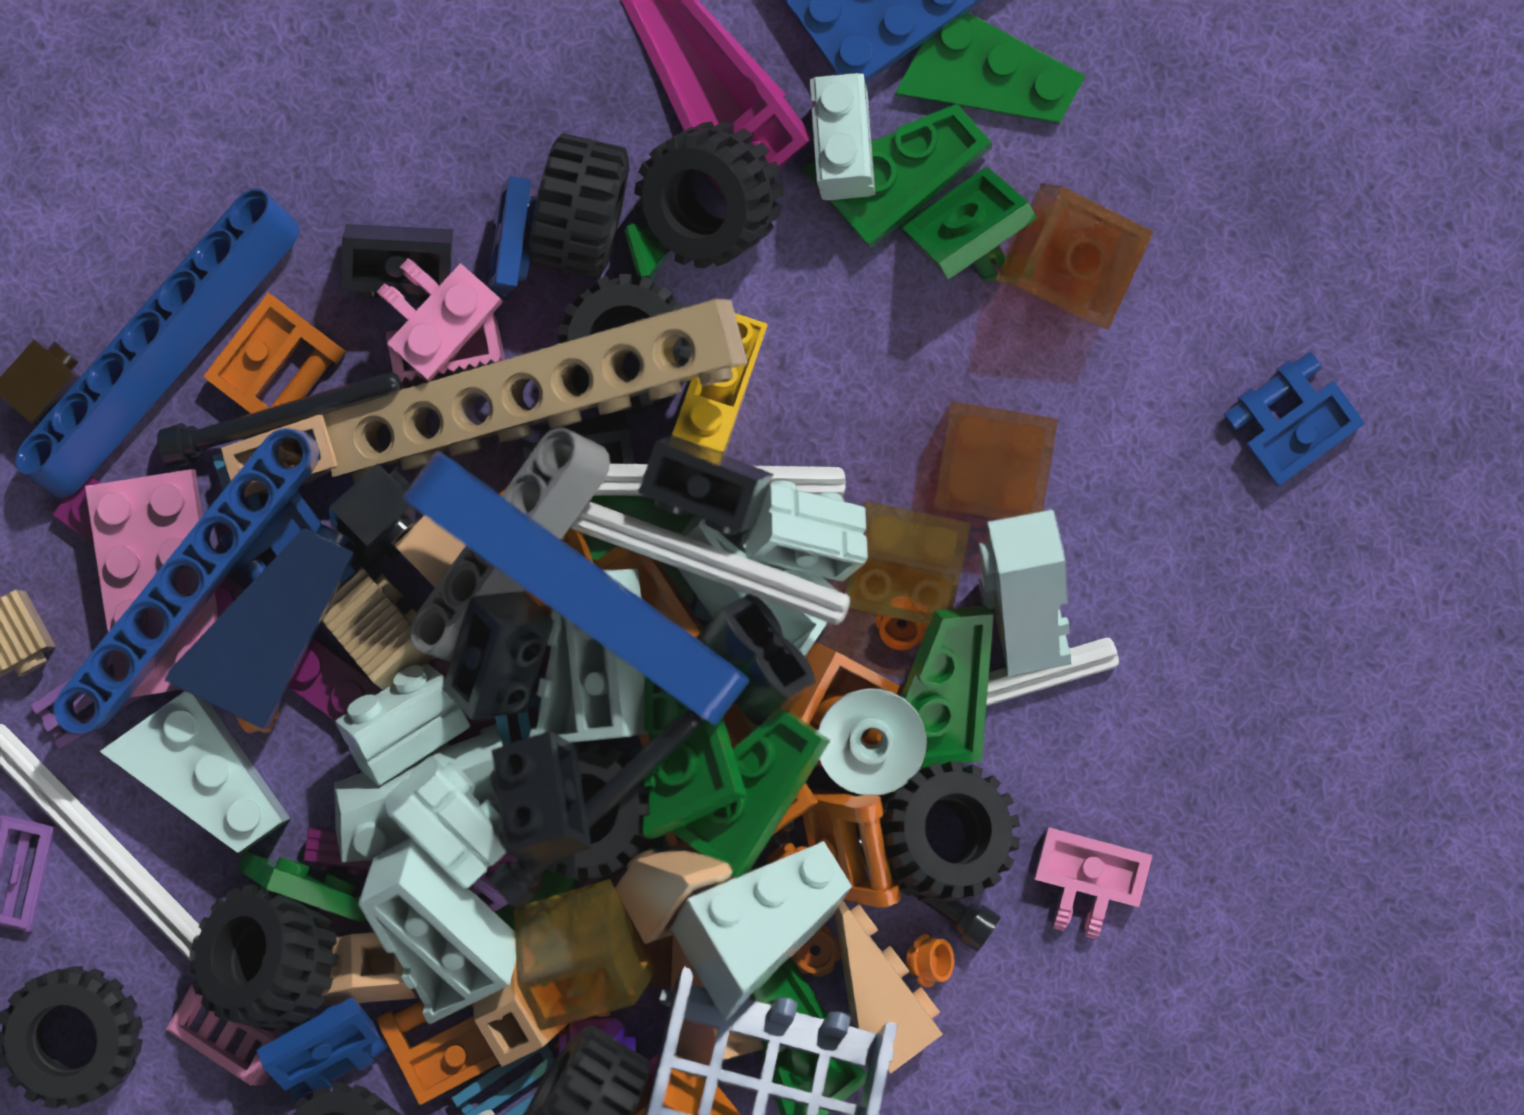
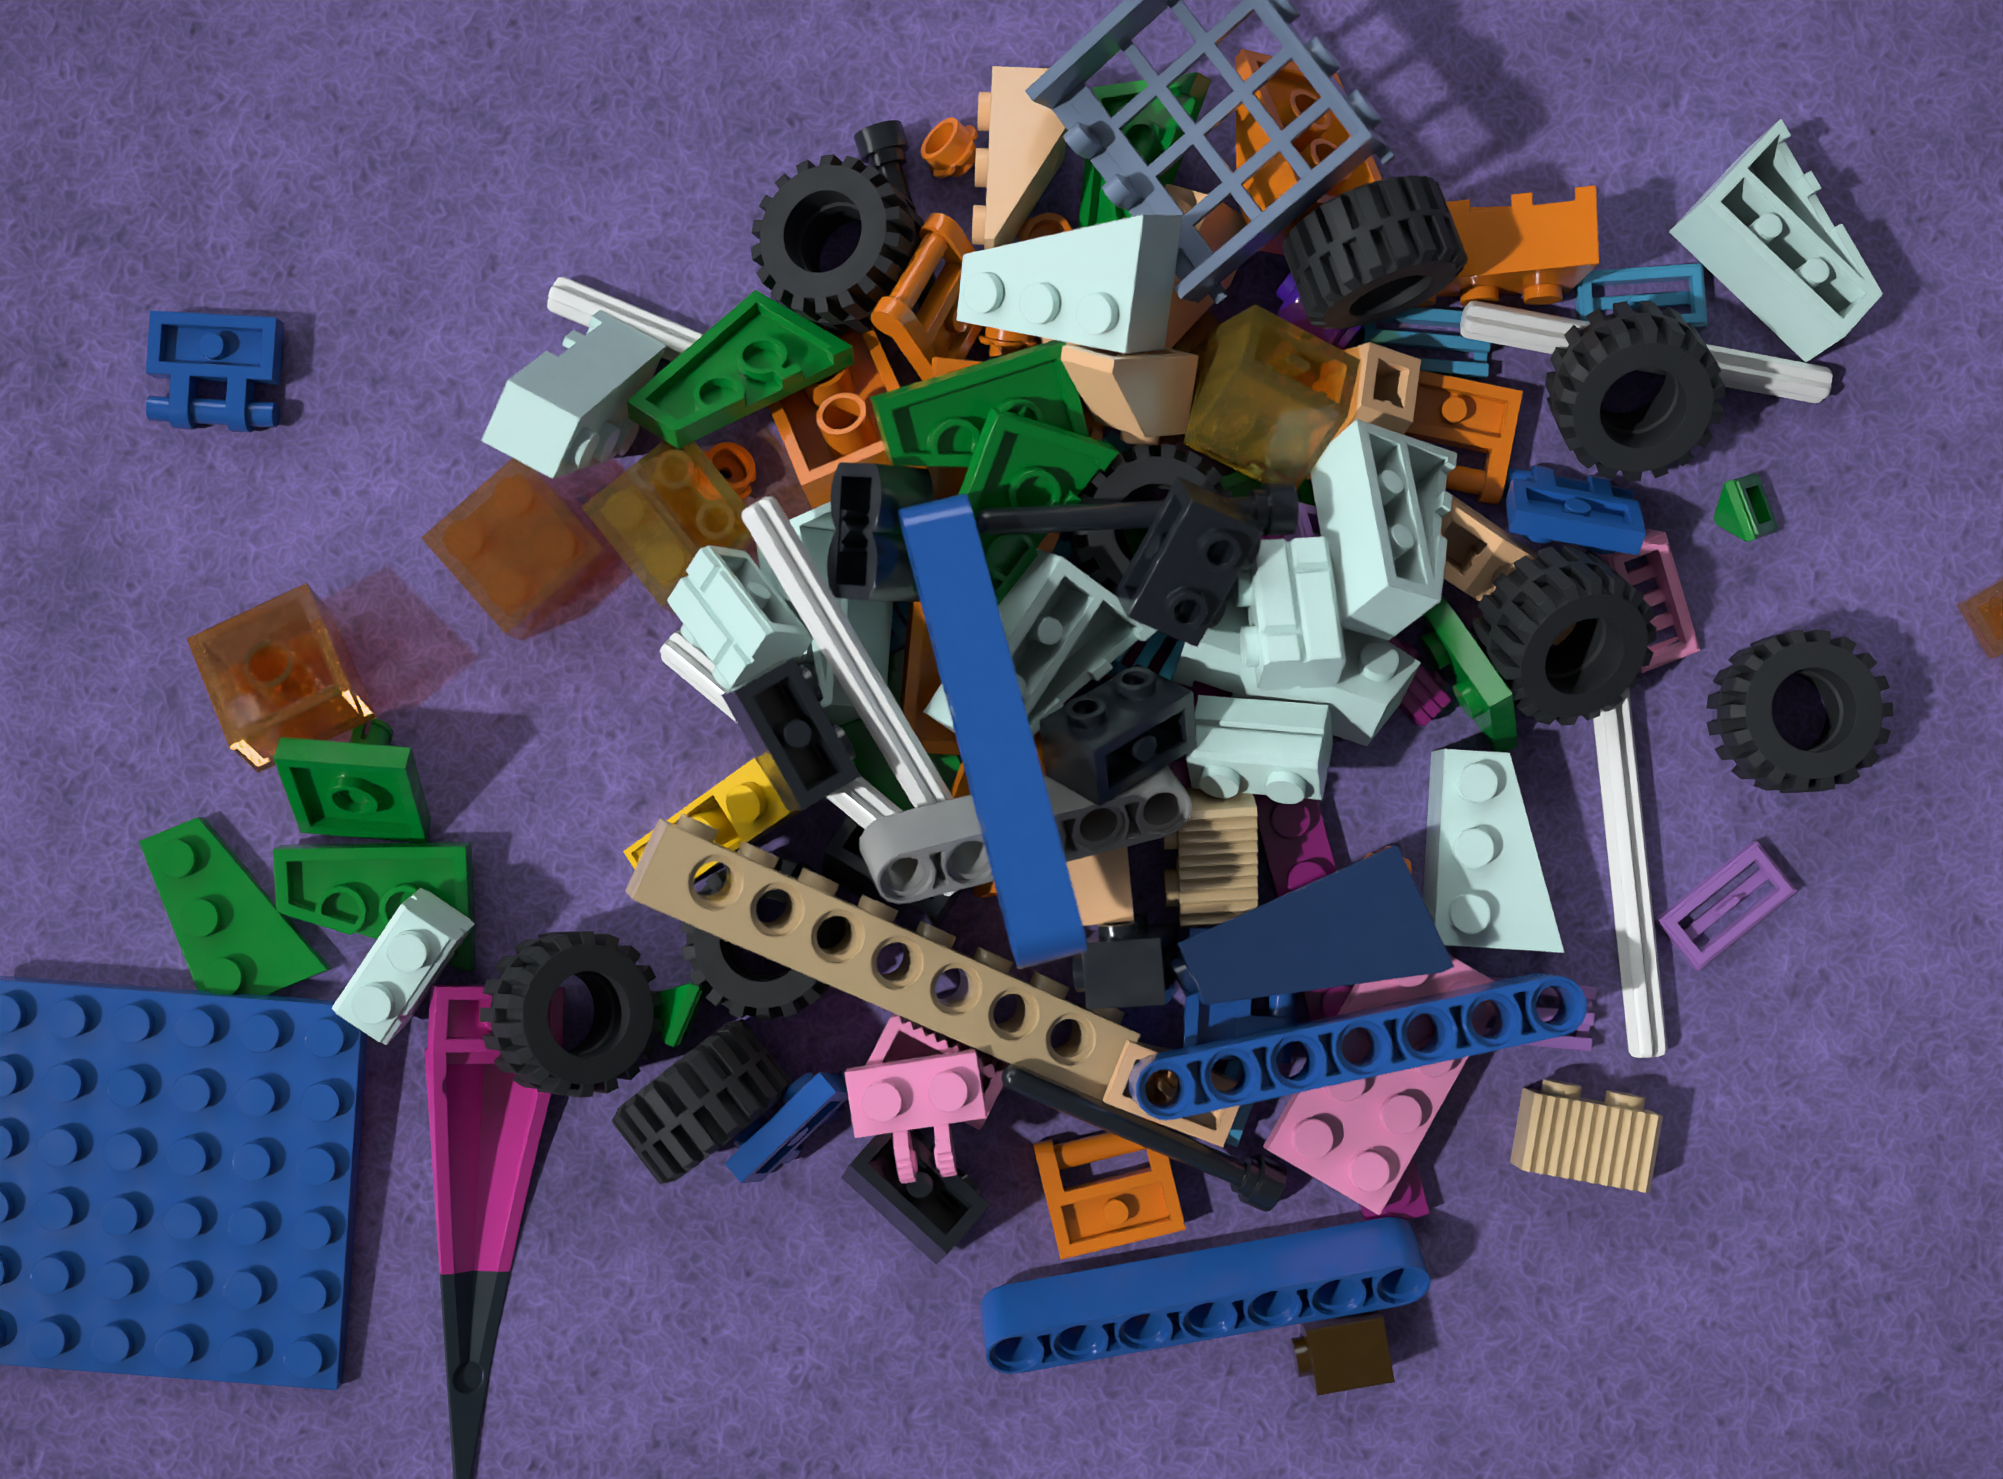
camera: 135 degrees left, 0 degrees up
light aqua dish [818,689,926,795] -> none
bright pink hinge [1033,827,1153,940] -> none

